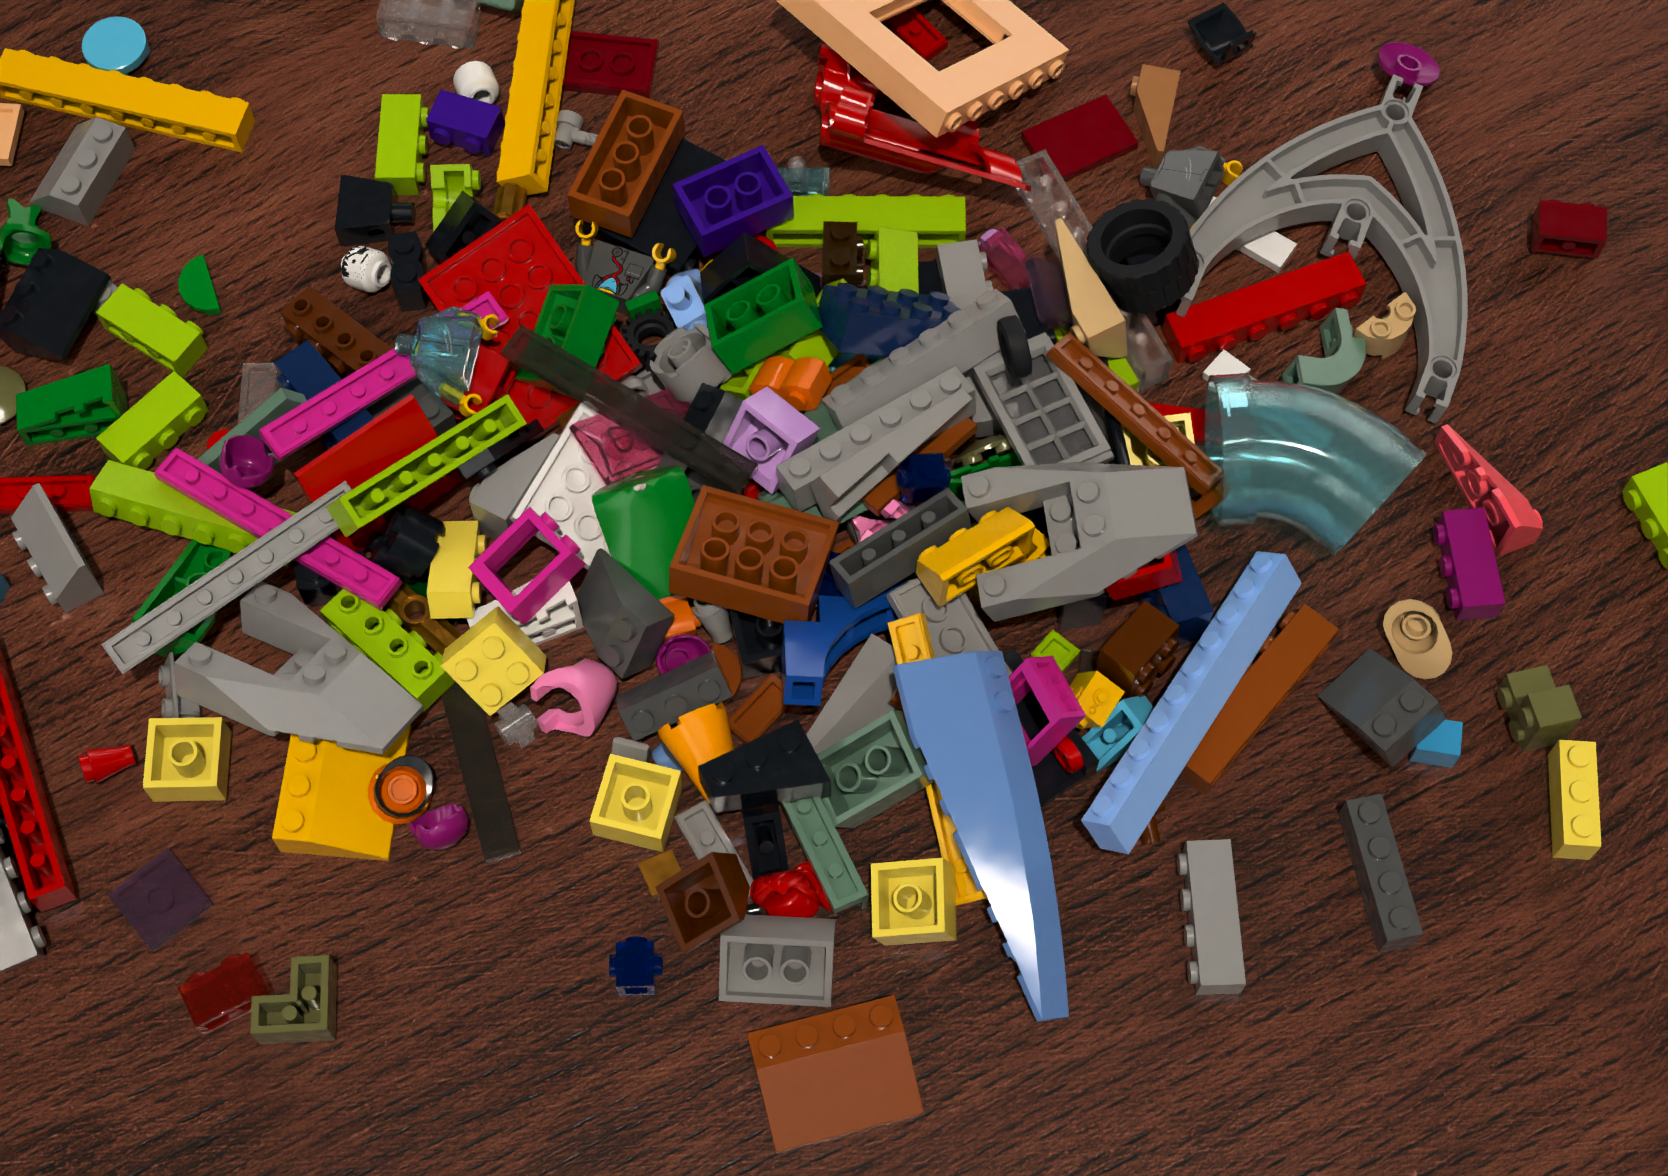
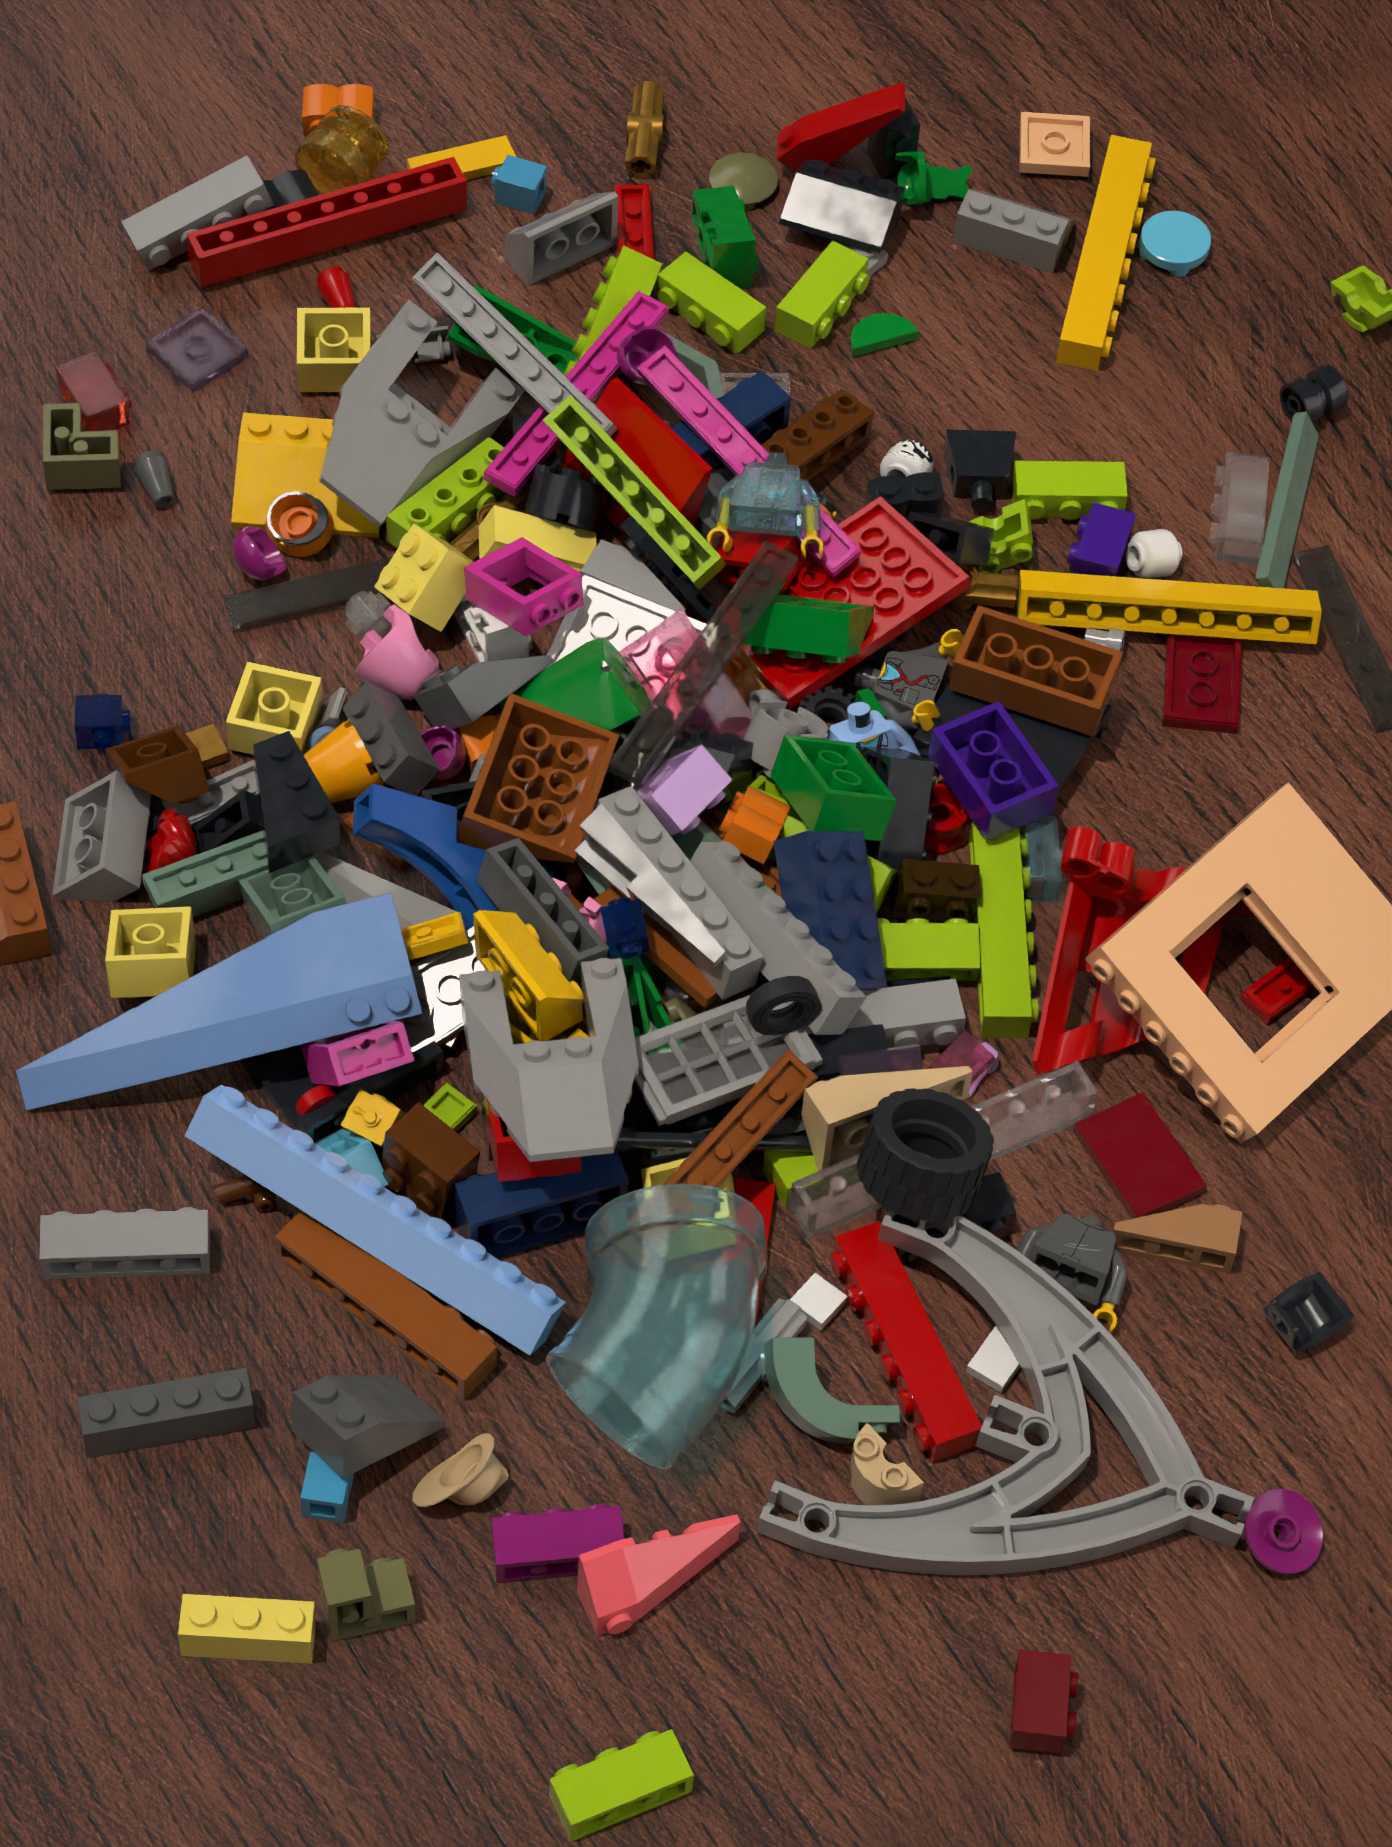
camera: 85 degrees right, 10 degrees down
none -> dark grey cone [133,450,175,508]

